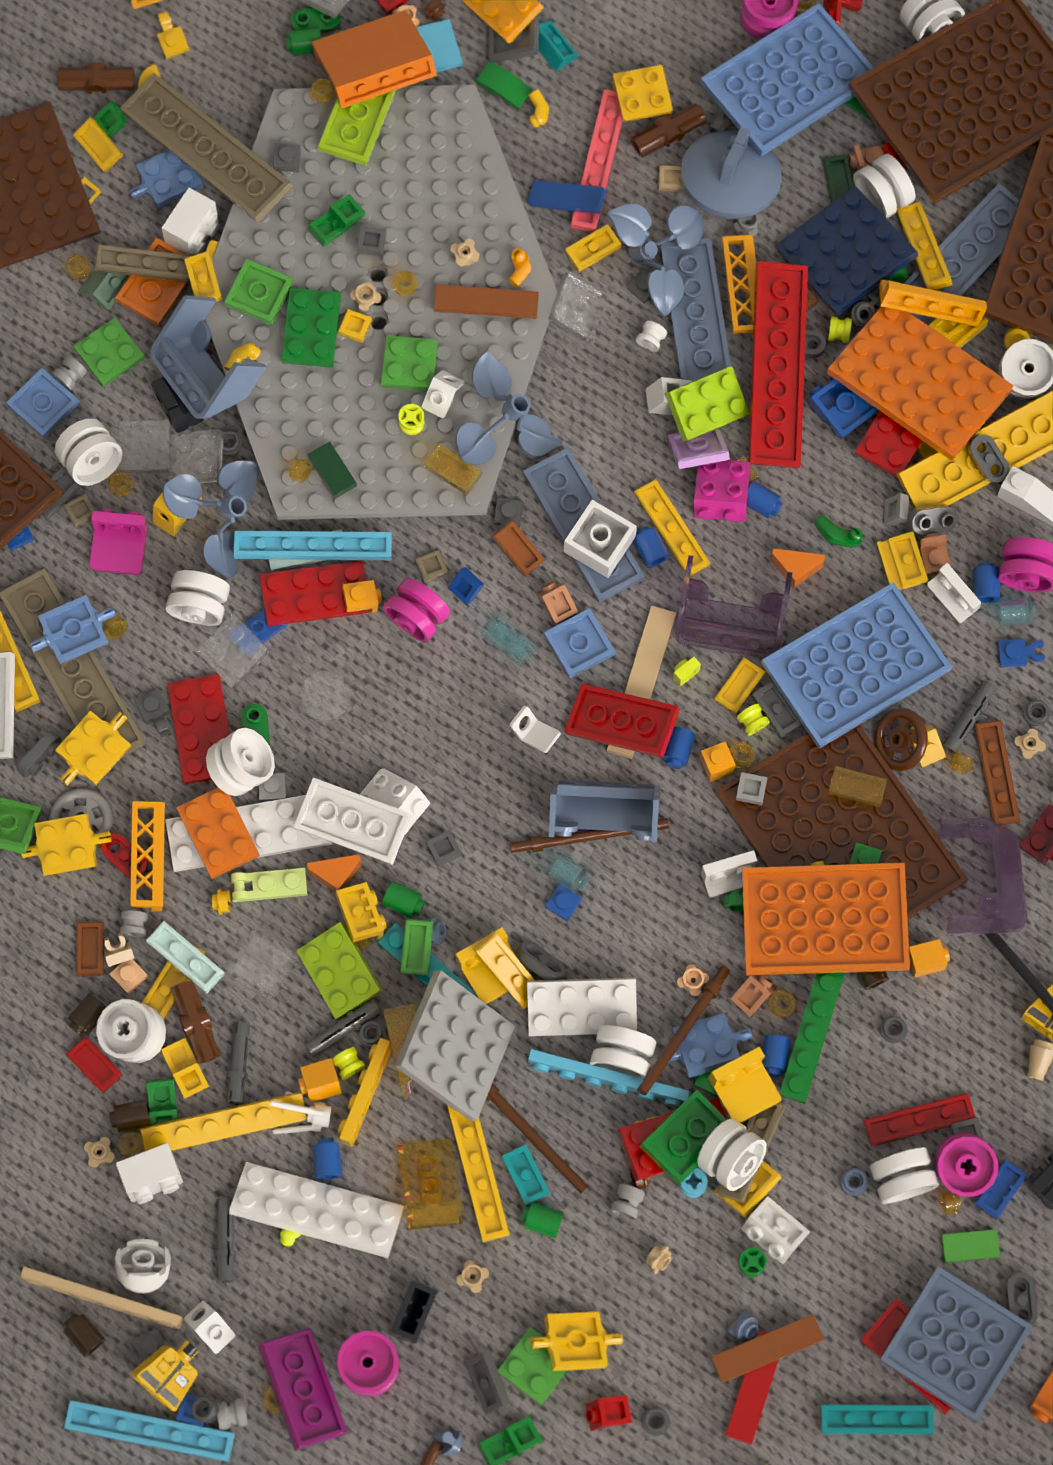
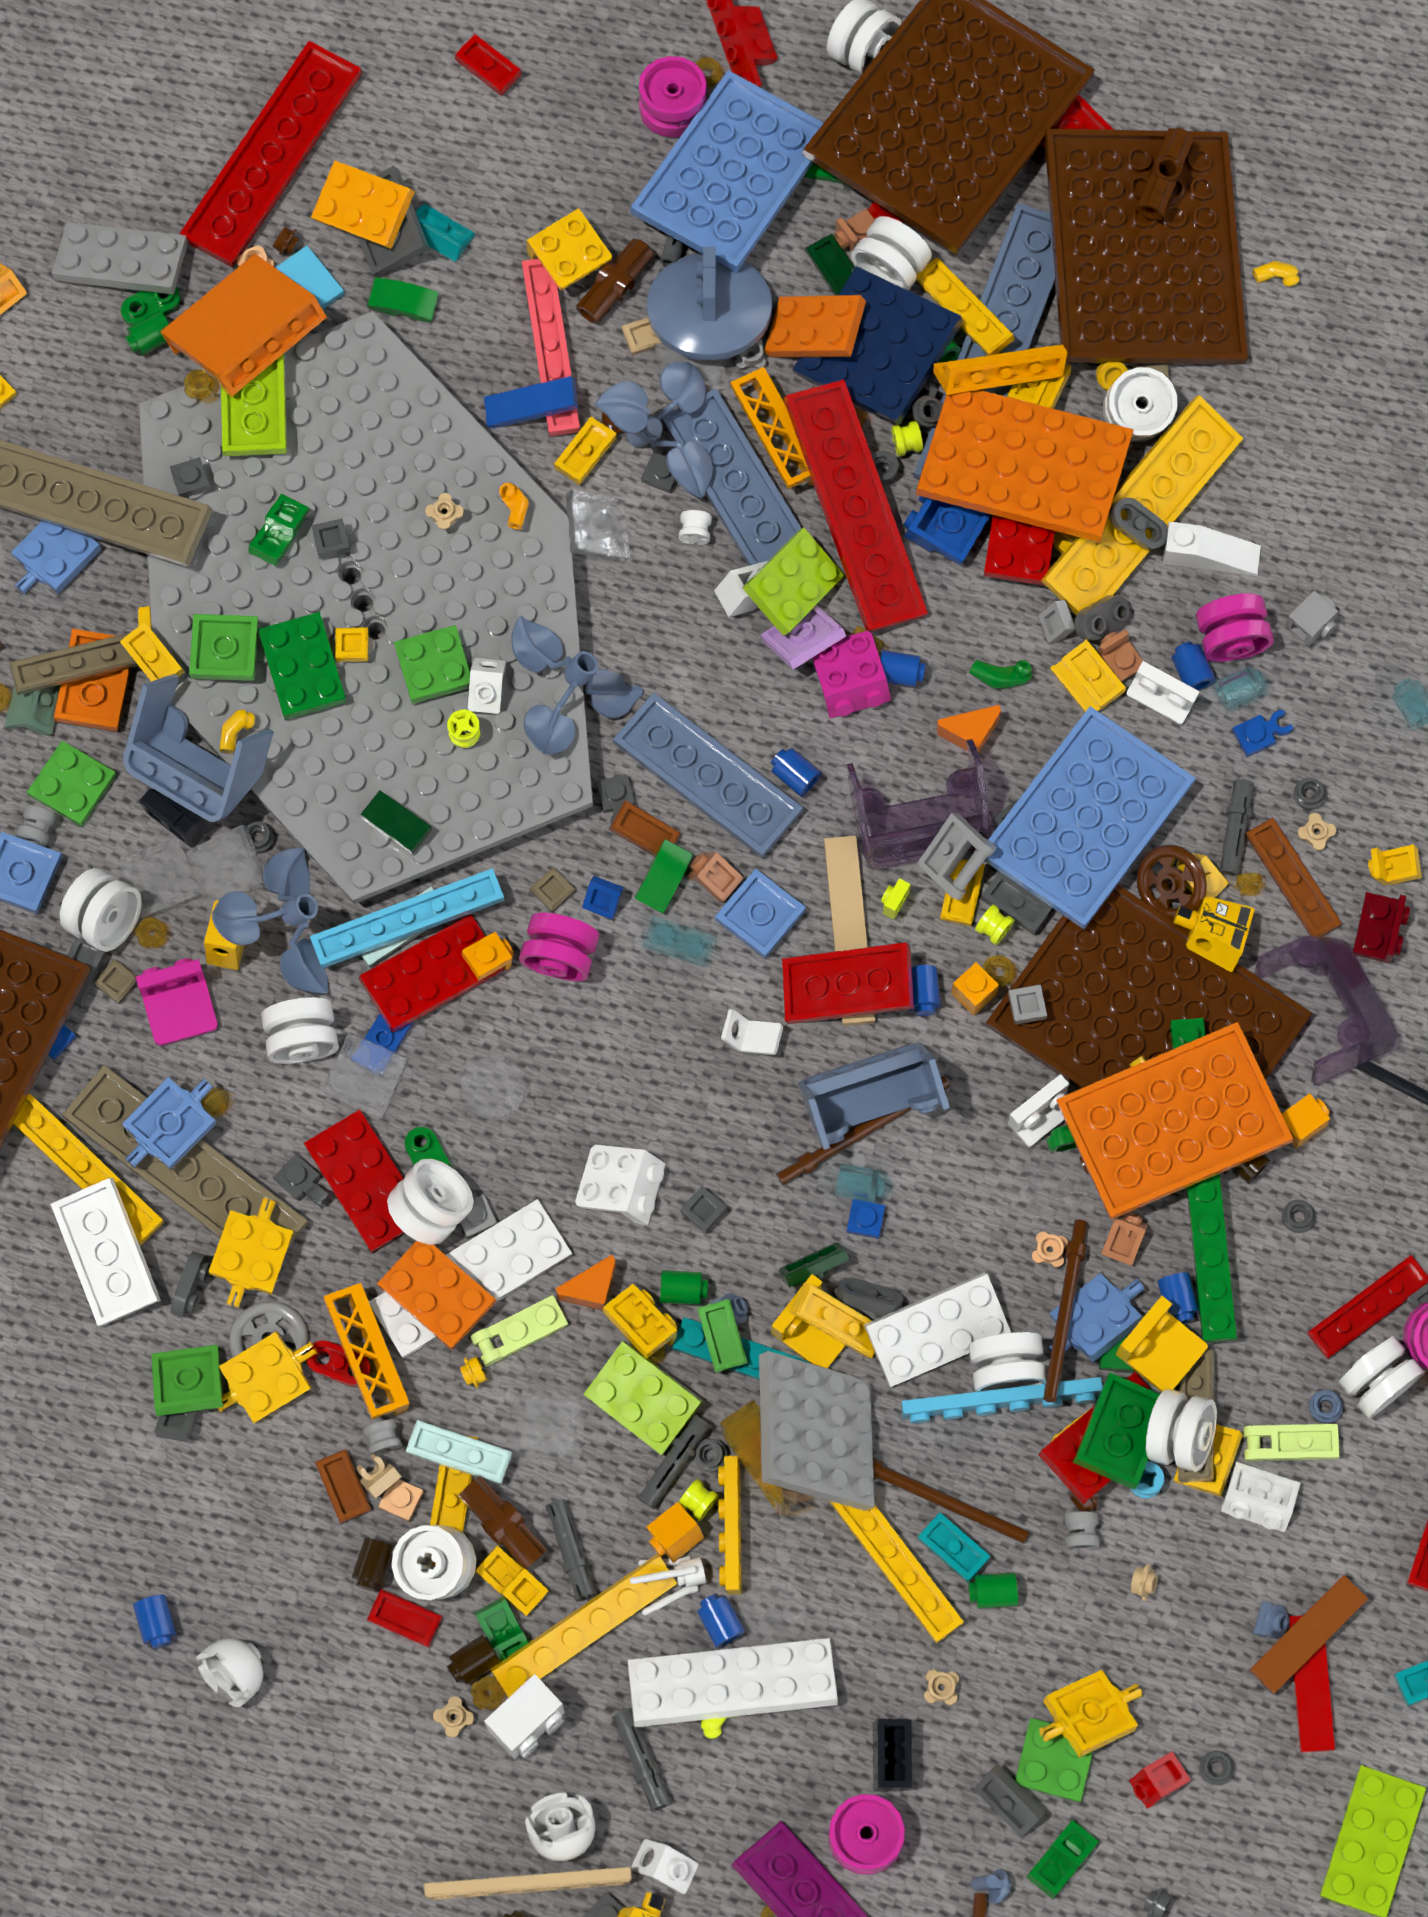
camera: 20 degrees left, 0 degrees up
white brick [162,188,219,256] -> none
clear yellow plate [288,458,312,483] -> none
white plate [294,778,412,865] -> none
tan plate [350,282,381,311] -> none
clear yellow plate [392,270,418,296] -> none
clear yellow slope [397,1139,463,1230] -> none
clear yellow plate [424,444,482,496] -> none
dark orange tile [434,285,539,319] -> none
yellow arm [528,89,549,128] -> none
white brick [564,500,637,578] -> none
yellow tile [634,479,710,577] -> none
green wheel [738,1247,767,1278] -> none
clear yellow plate [769,990,796,1018] -> none
clear yellow plate [828,766,887,807] -> none
none -> green slope [634,838,693,914]
none -> orange plate [764,295,866,357]
none -> dark green plate [779,1242,850,1287]
none -> light grey plate [917,813,996,900]
none -> yellow torso [1173,896,1255,972]
none -> yellowish green plate [1243,1424,1340,1462]

